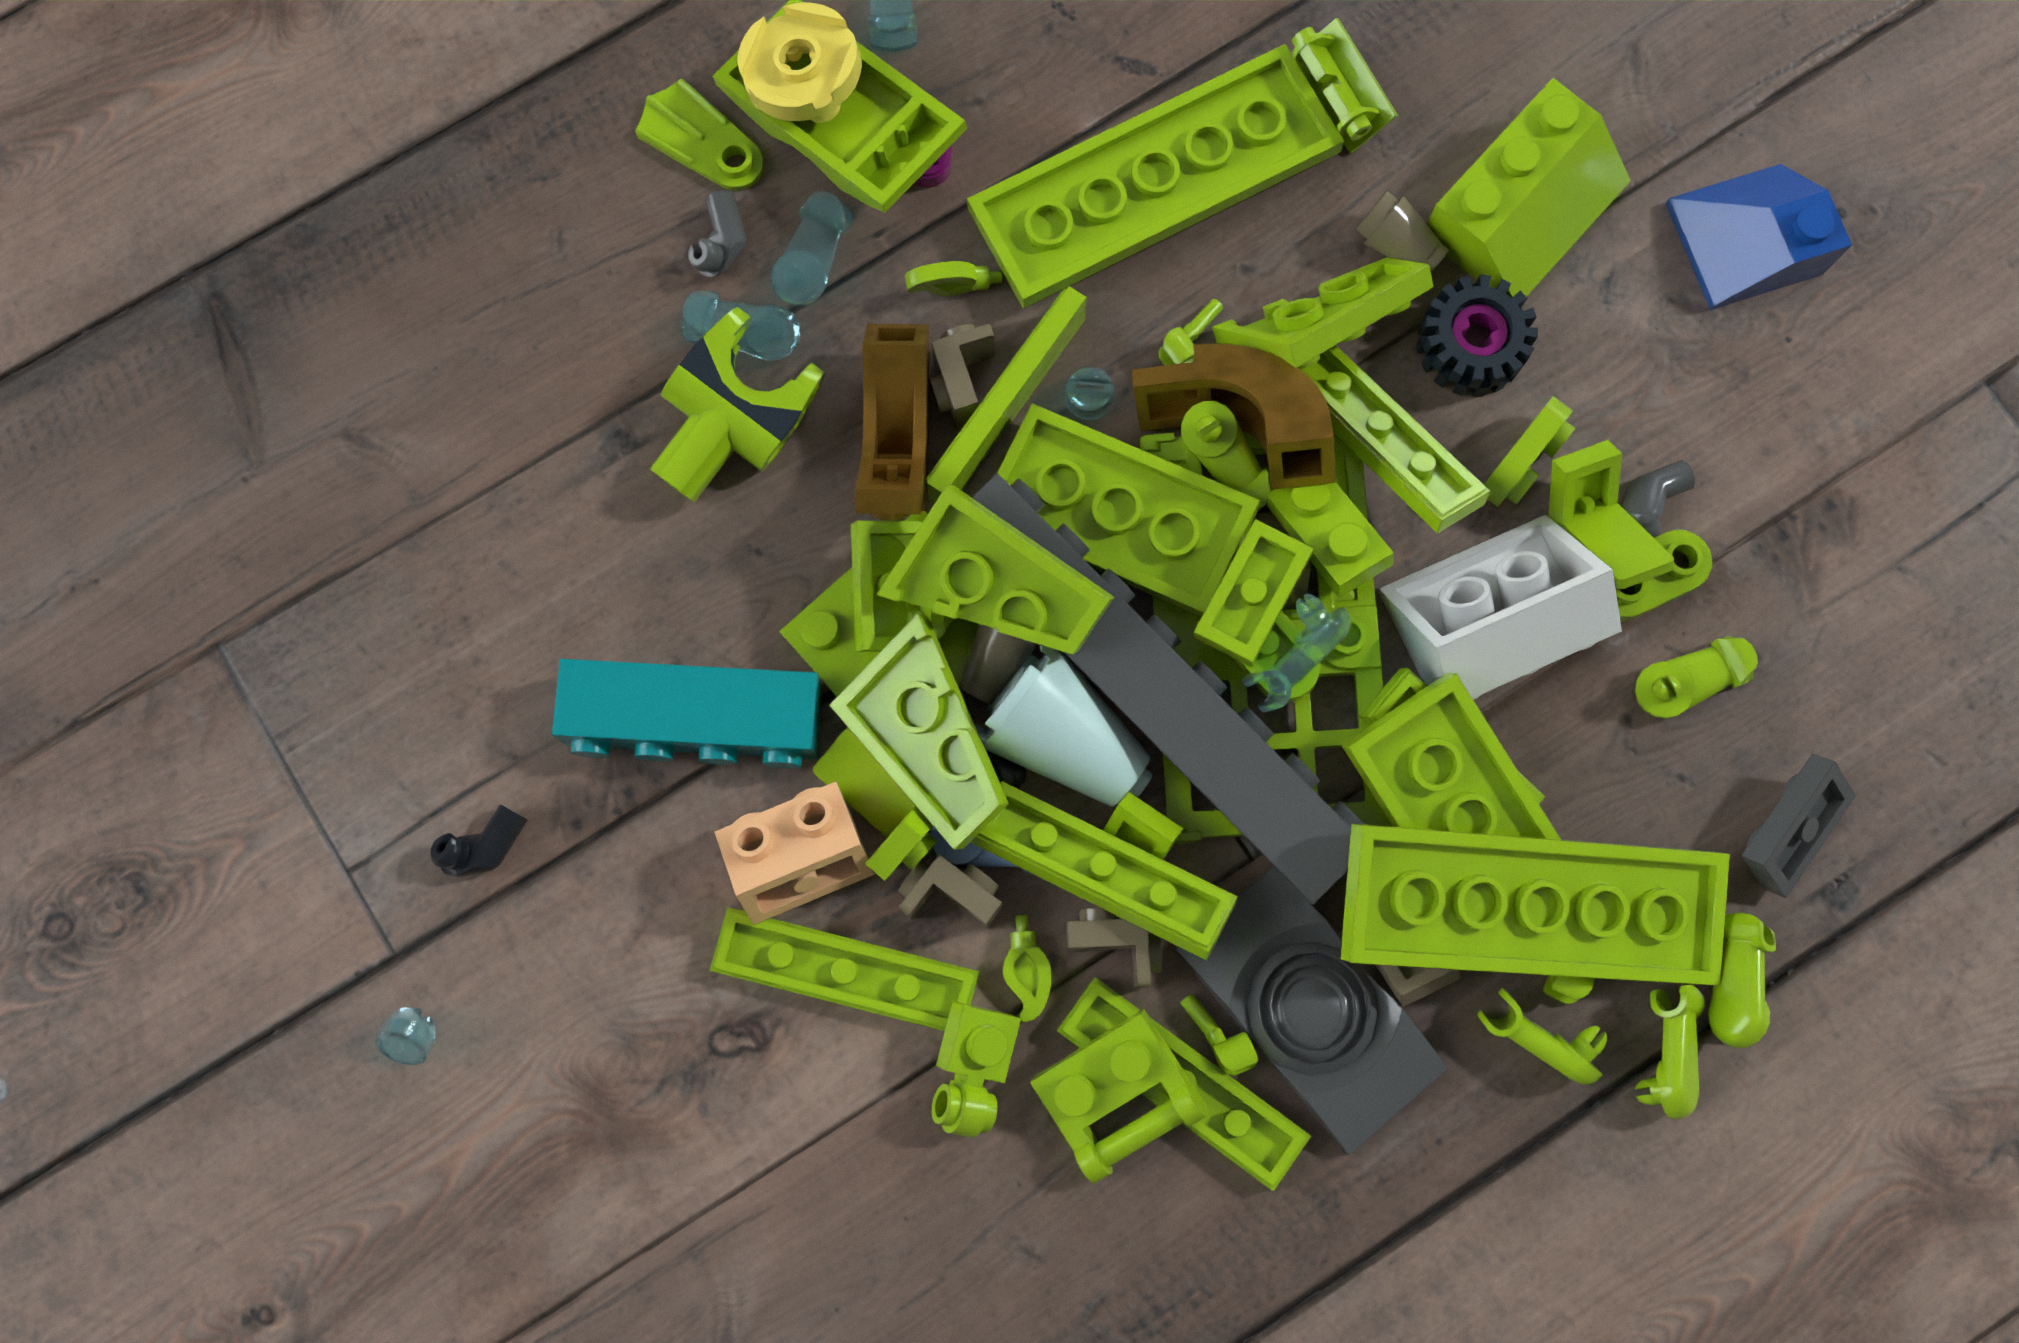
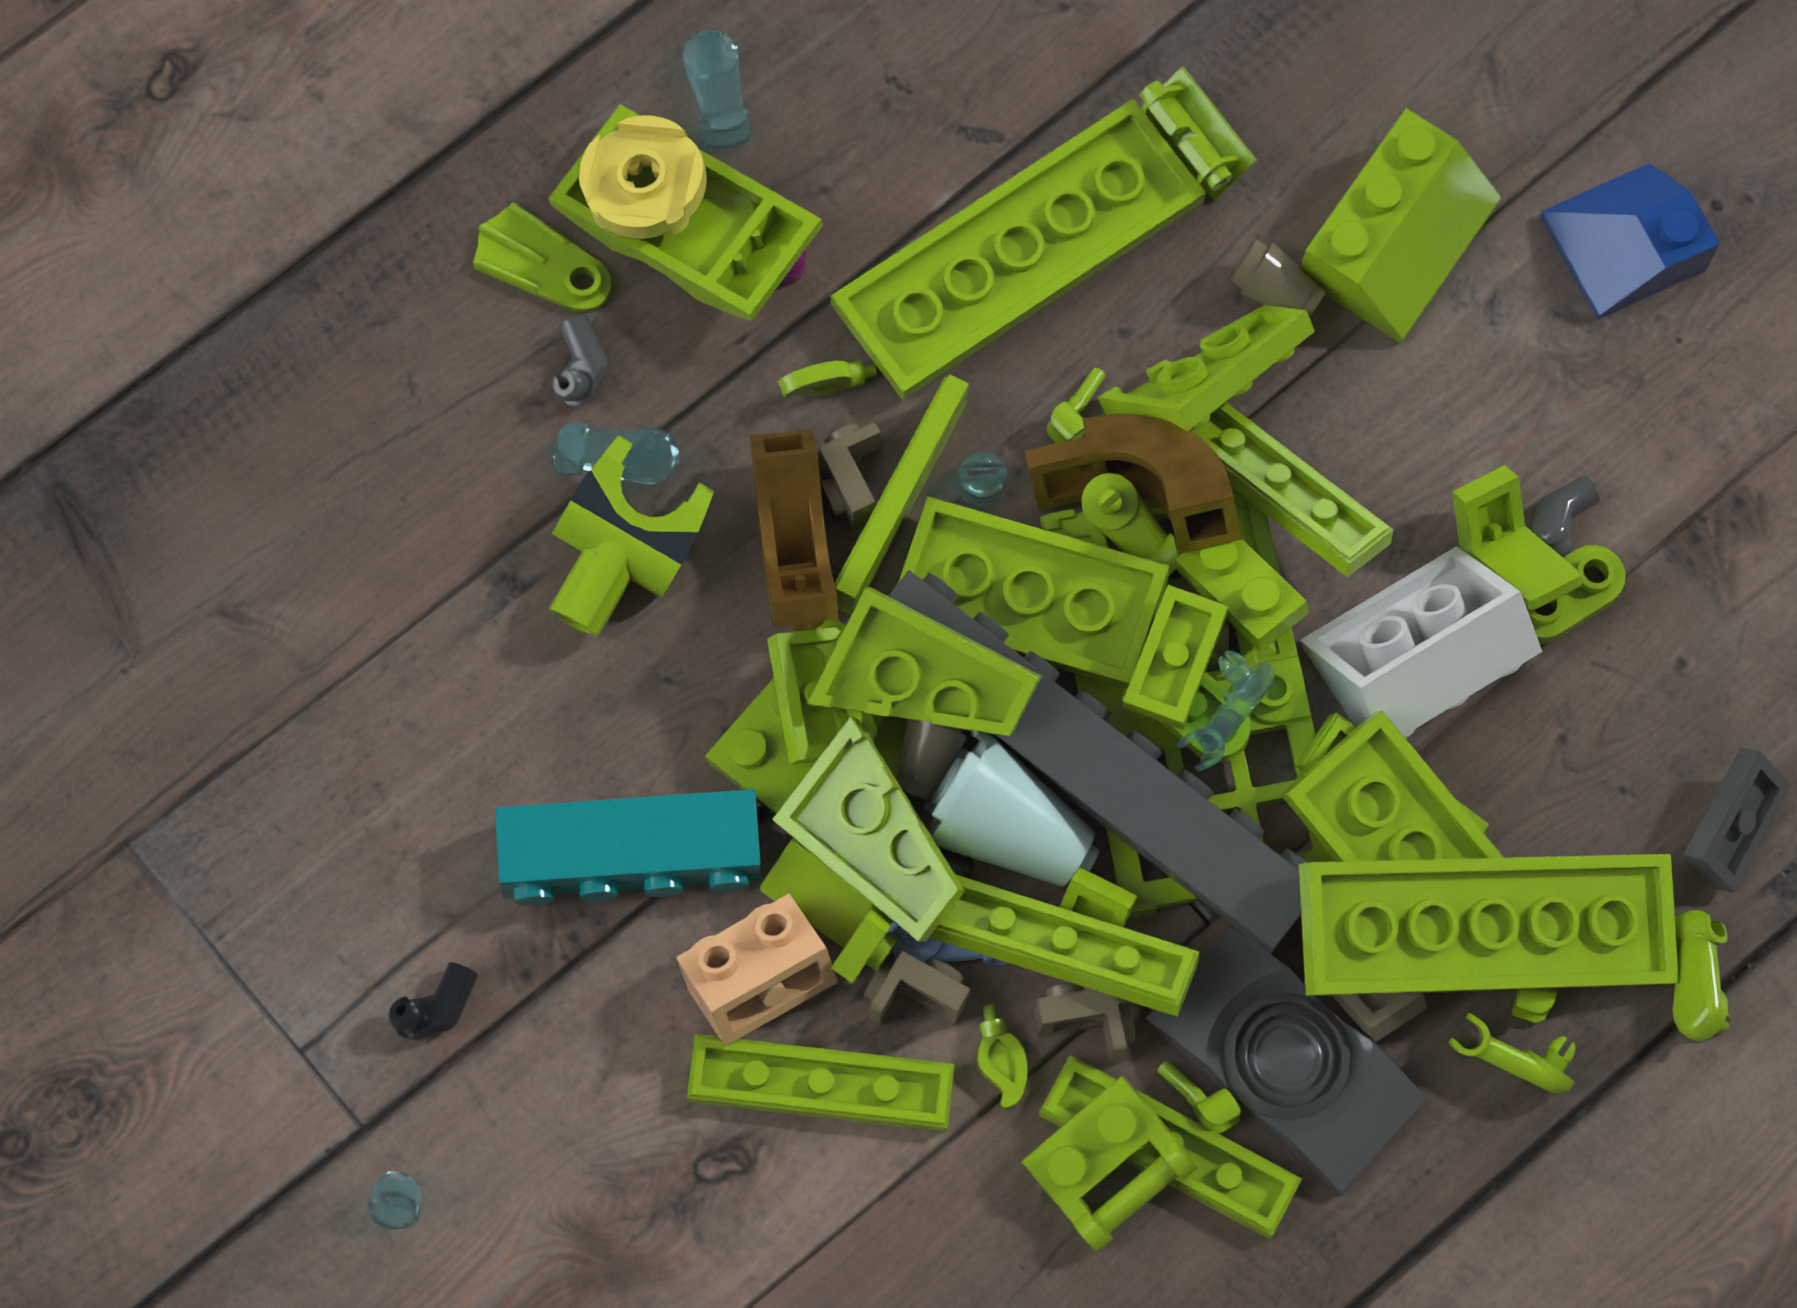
camera: 15 degrees left, 5 degrees down
clear light blue piece [771,191,853,306] -> none
lime plate [932,1001,1021,1138] -> none
black bush [1416,274,1538,397] -> none
lime plate [1484,396,1575,507] -> none
lime piece [1634,636,1758,719] -> none
lime piece [1635,984,1705,1120] -> none

